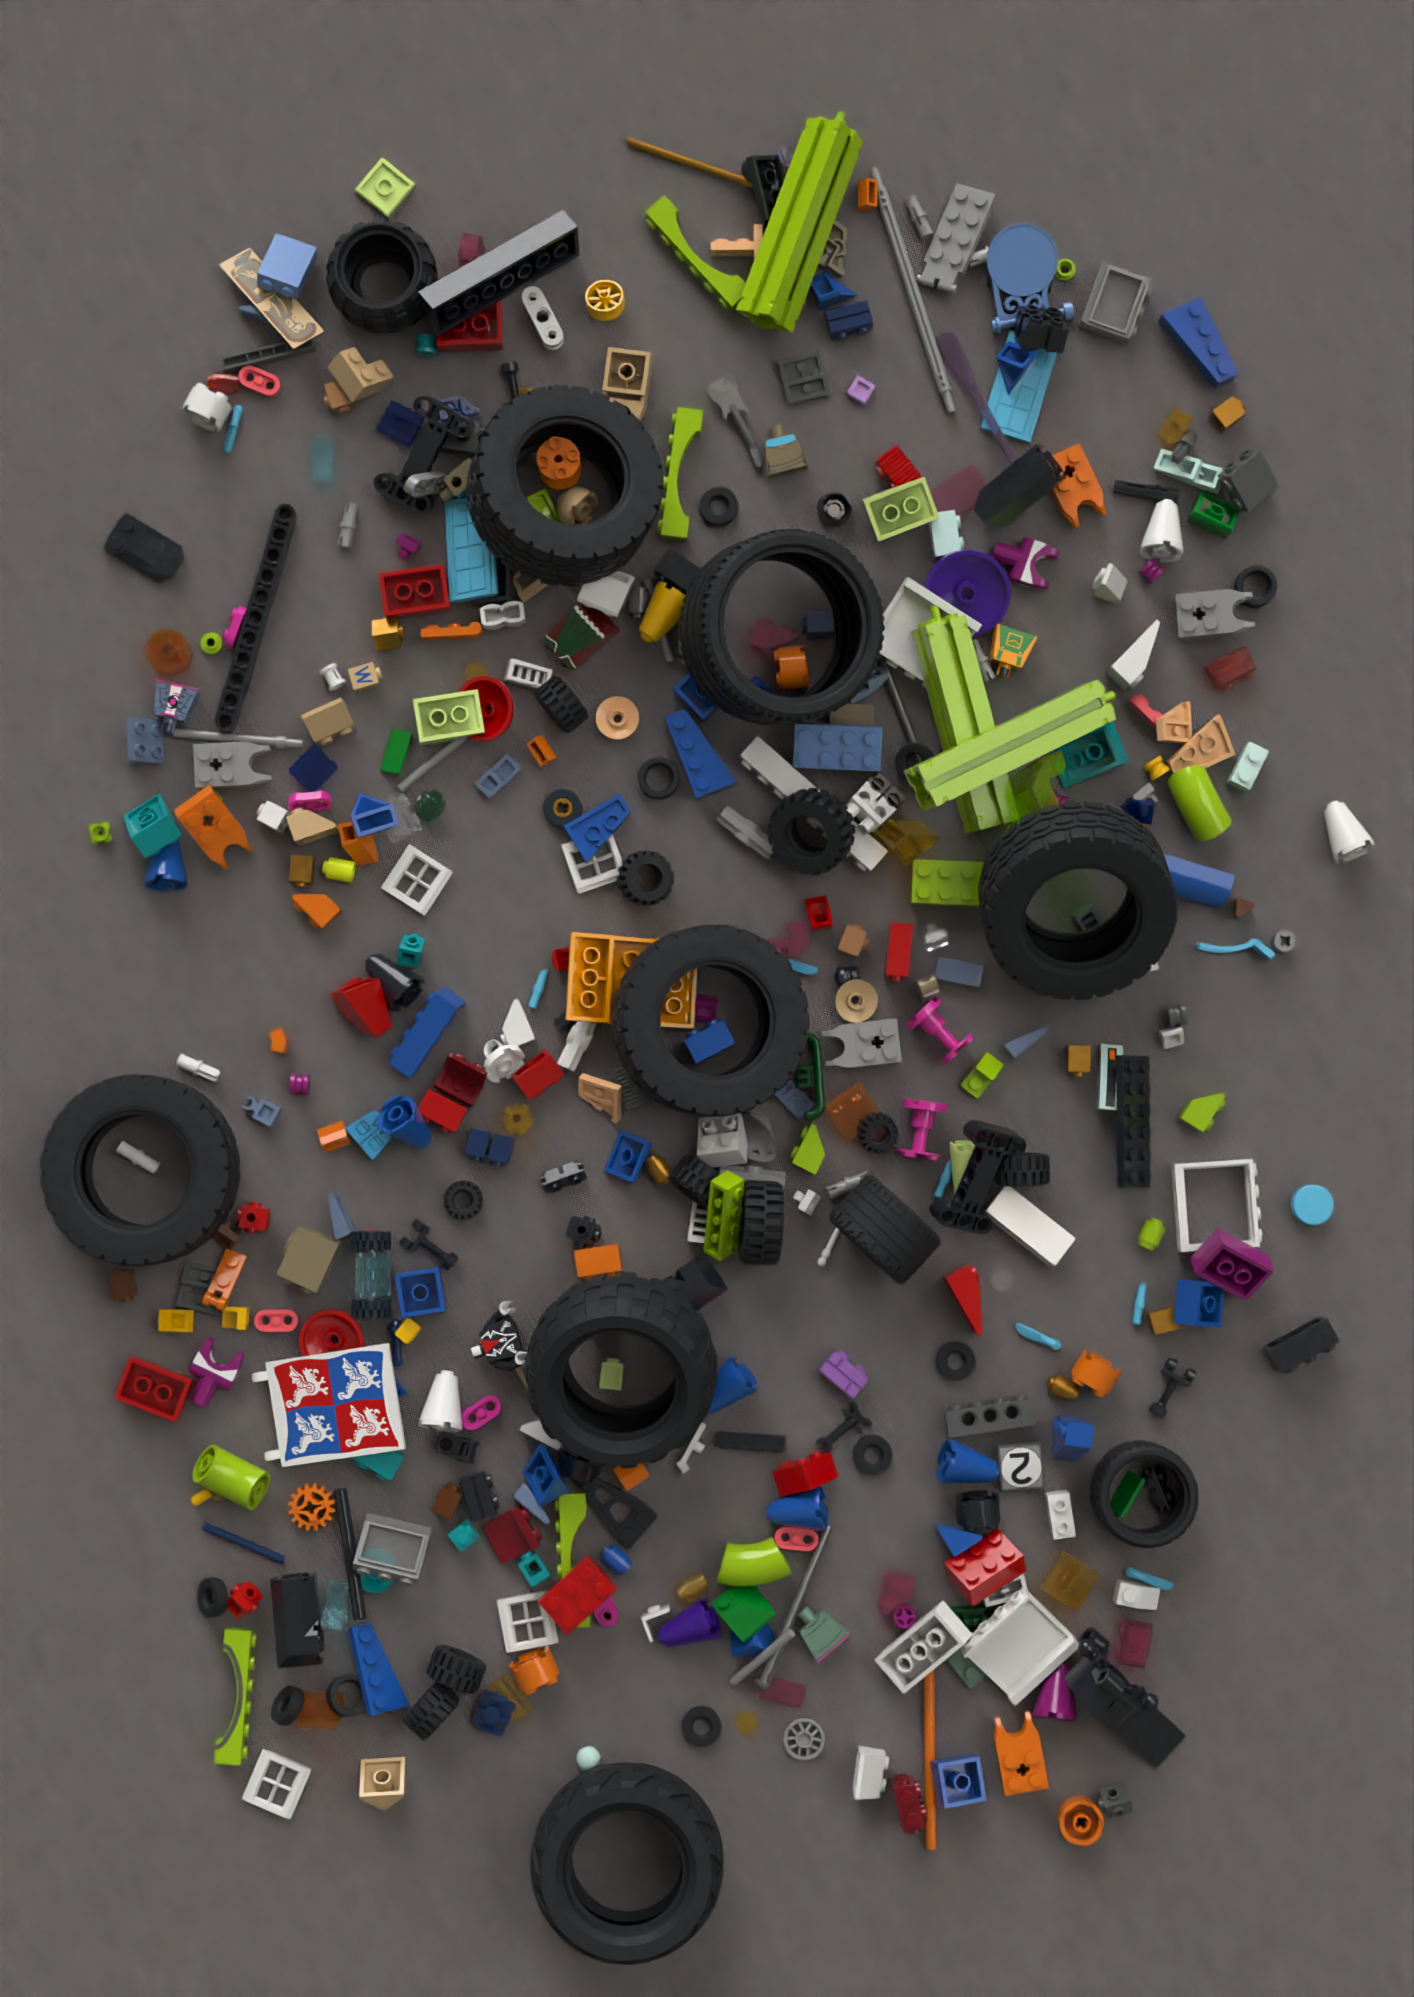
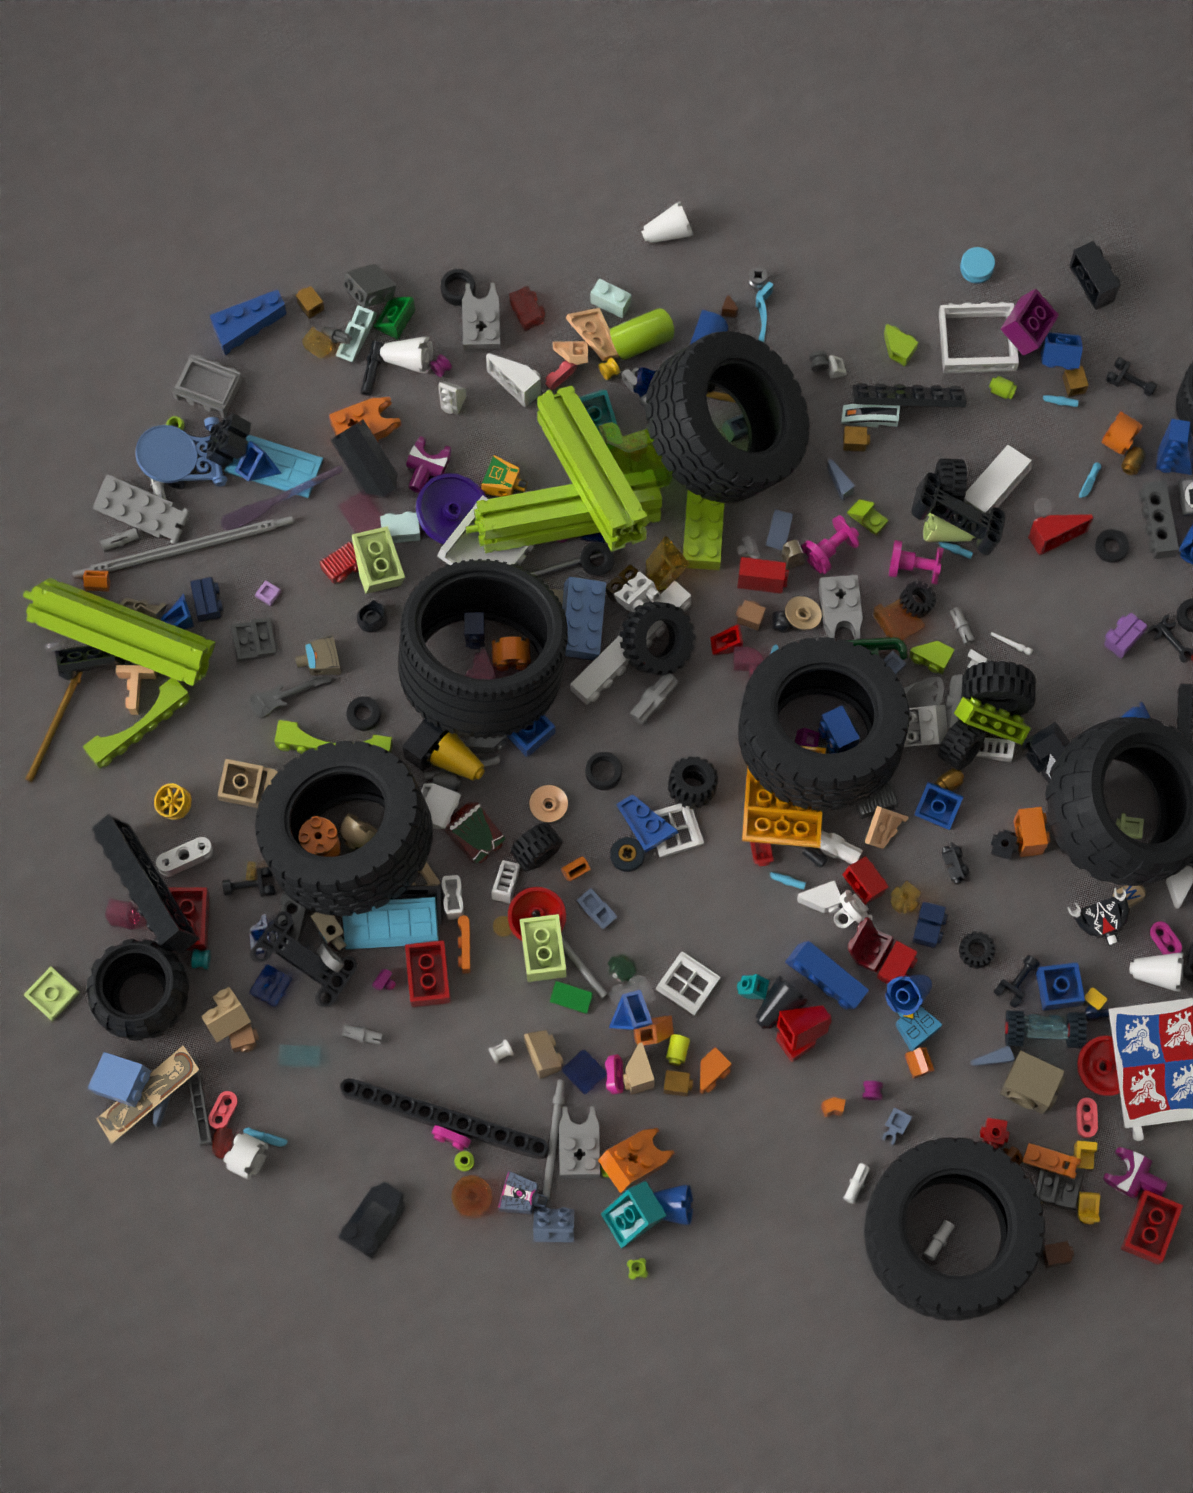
camera: 85 degrees left, 15 degrees down
white slope [256,800,291,834] -> none
tan brick [348,662,383,693] -> none
pearl gold brick [372,617,405,651] -> none
blue wedge [665,709,737,801] -> none
black tyre [829,1175,941,1284] -> none

